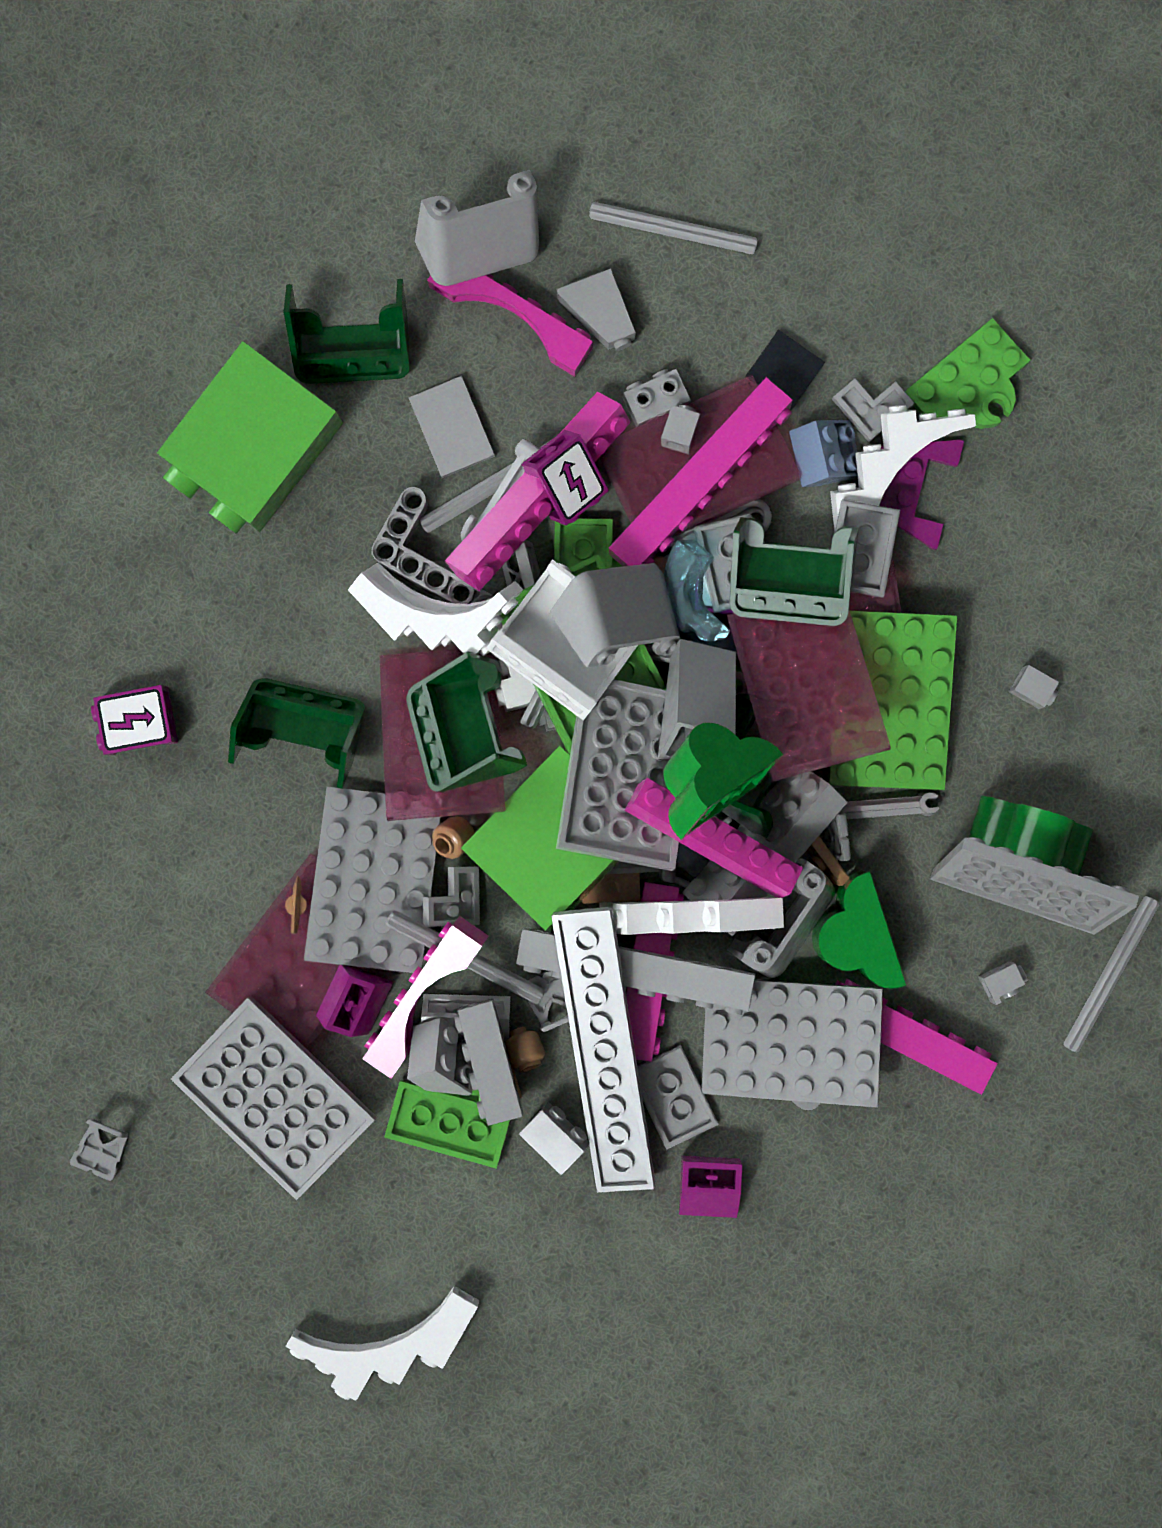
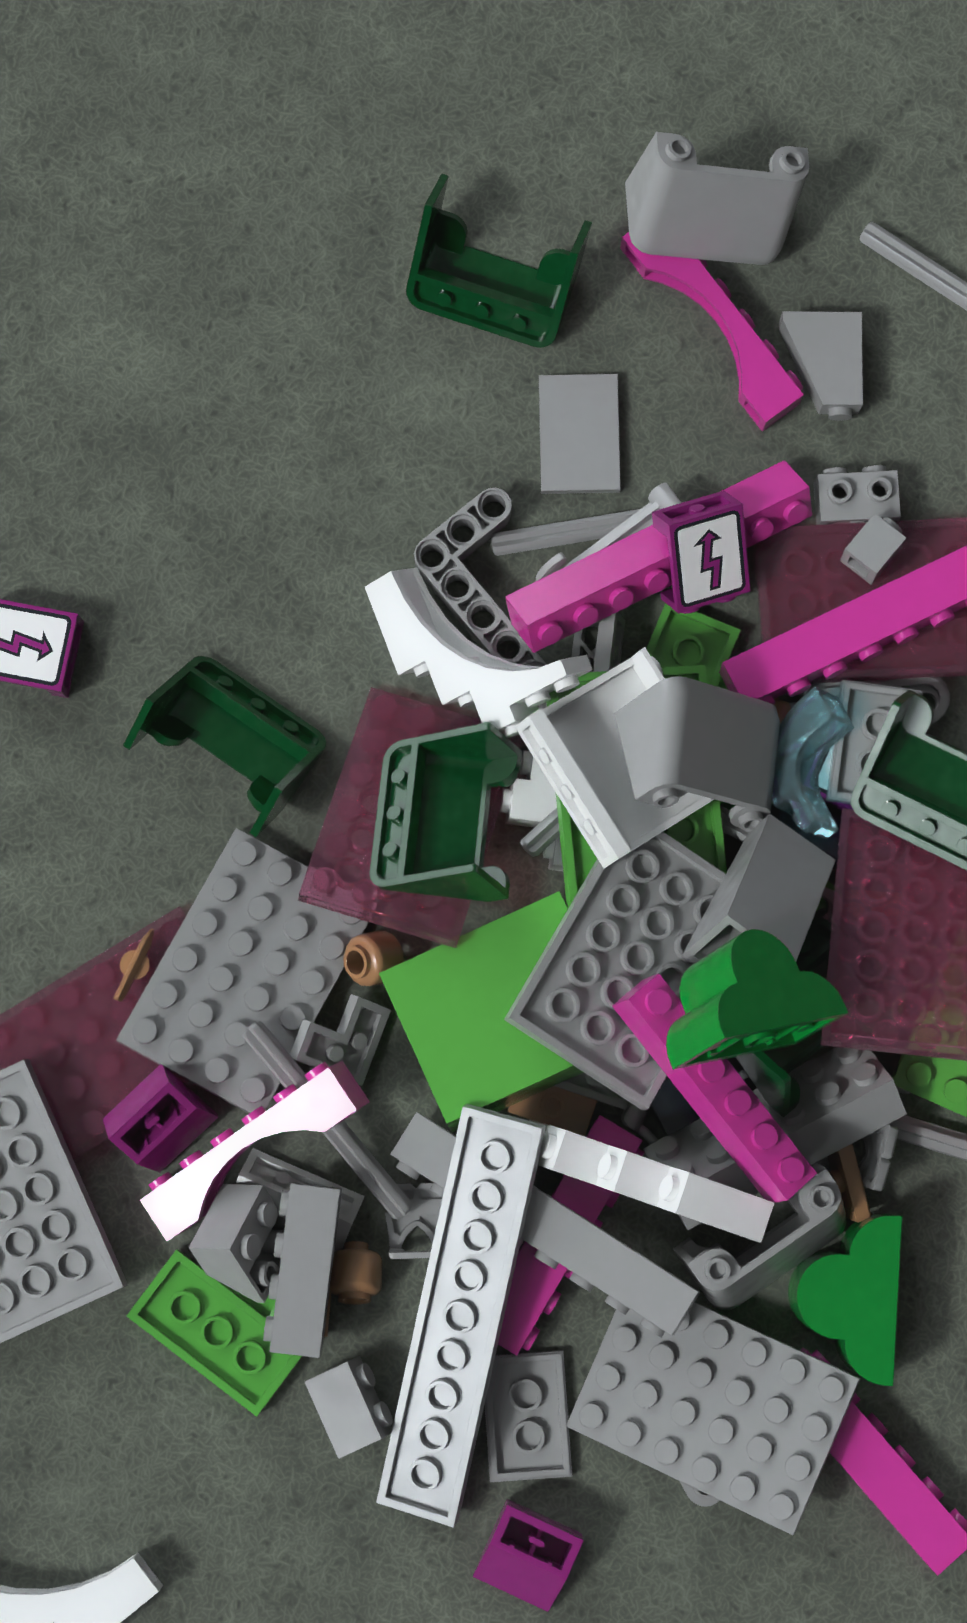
camera: 20 degrees right, 5 degrees down
bright green brick [157,341,343,534] -> none

